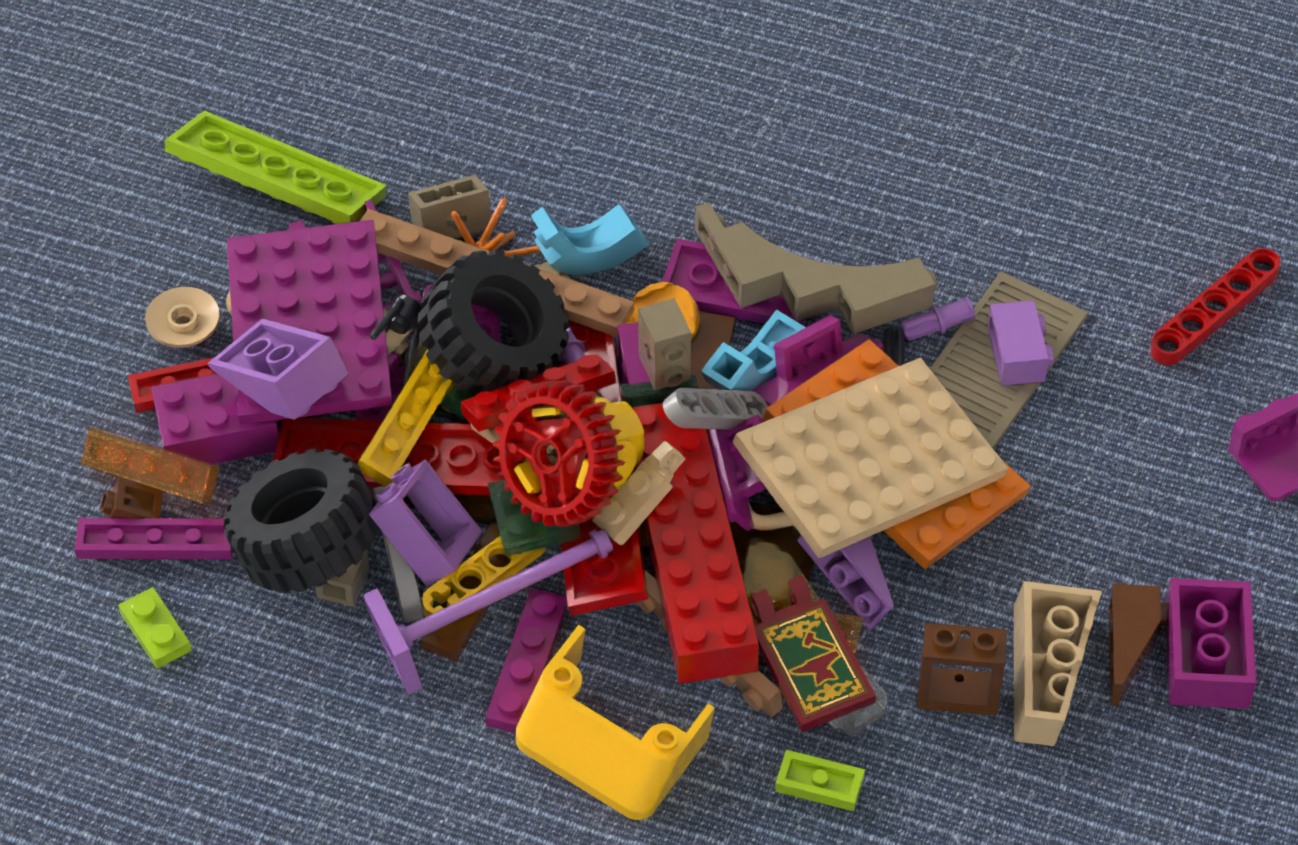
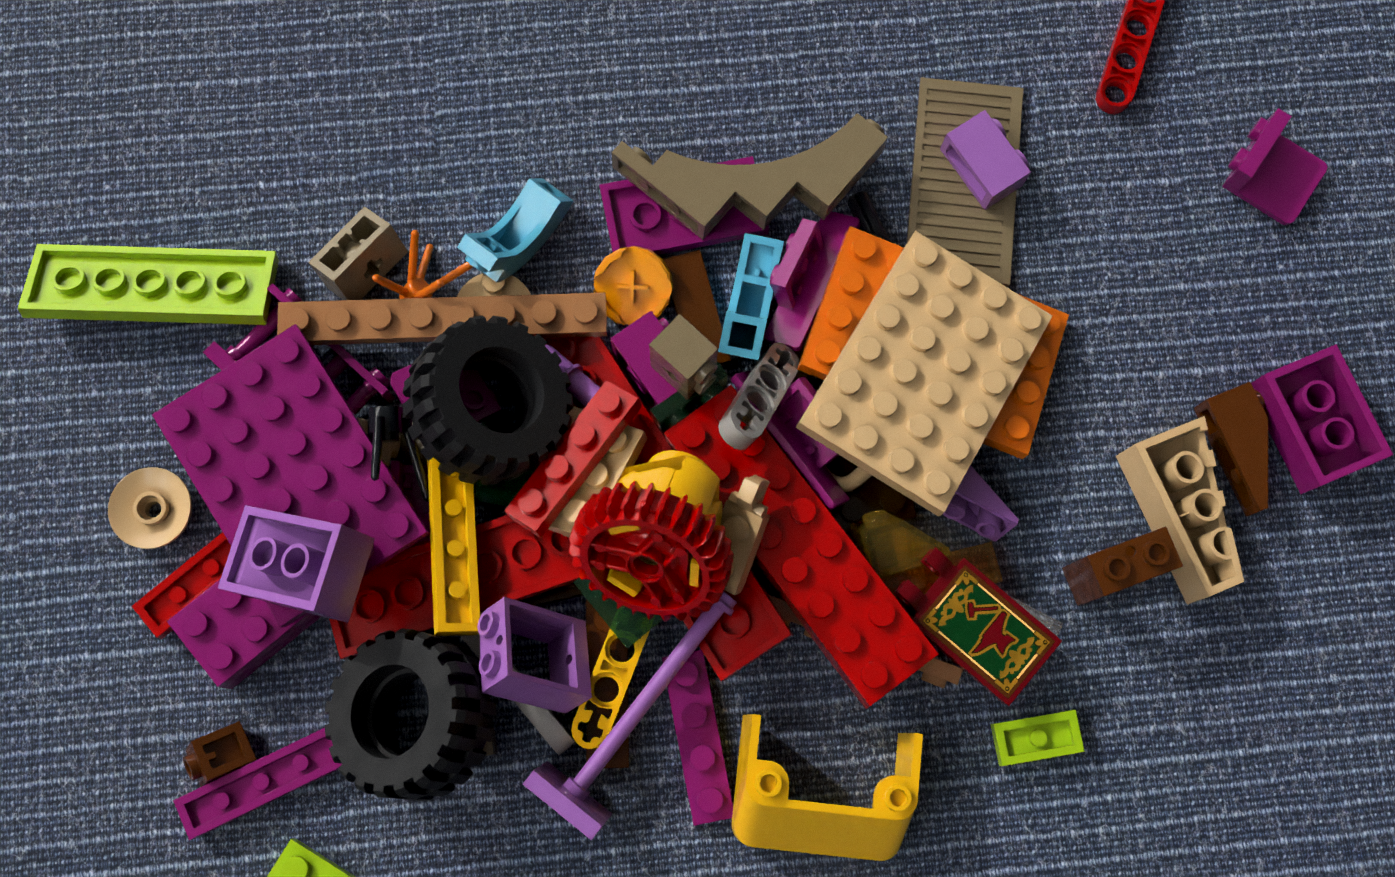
camera: 30 degrees left, 25 degrees up
clear orange plate [81,427,220,504] -> none
medium lavender axle [900,297,975,341] -> none

